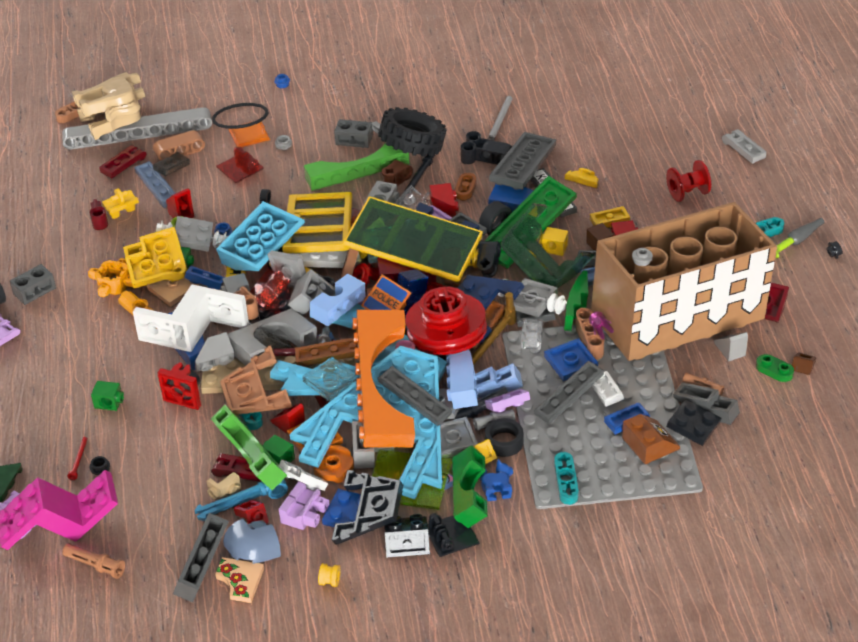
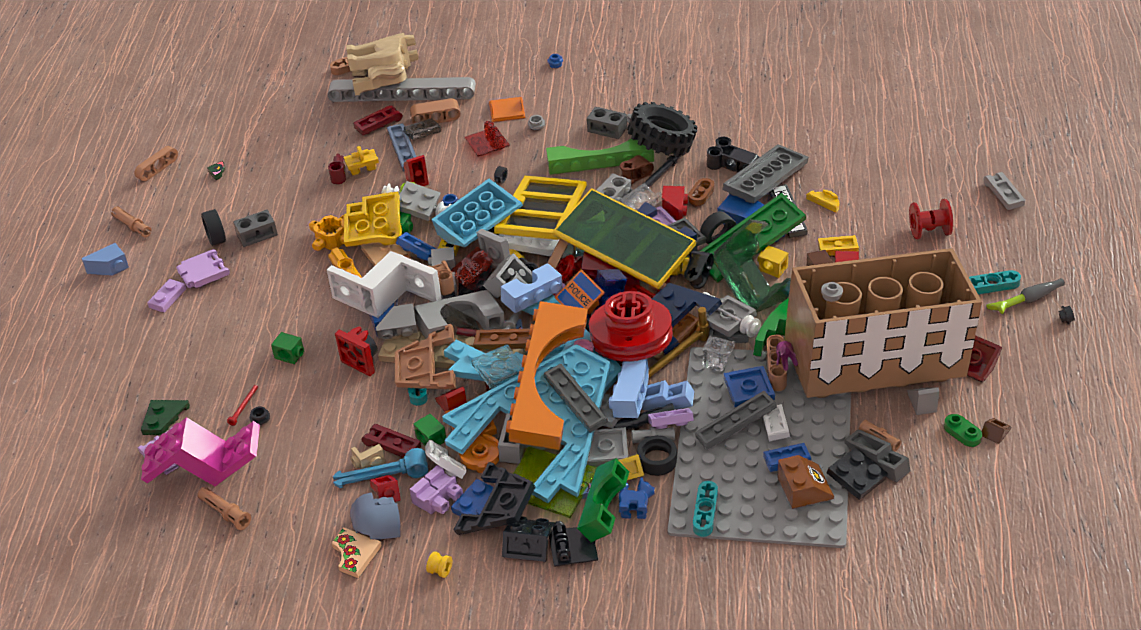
camera: 15 degrees right, 0 degrees up
dark grey brick [173,513,229,603] -> none
bright green arch [211,405,287,490] -> none
black piece [212,103,269,129] -> none
light grey piece [488,96,513,140] -> none

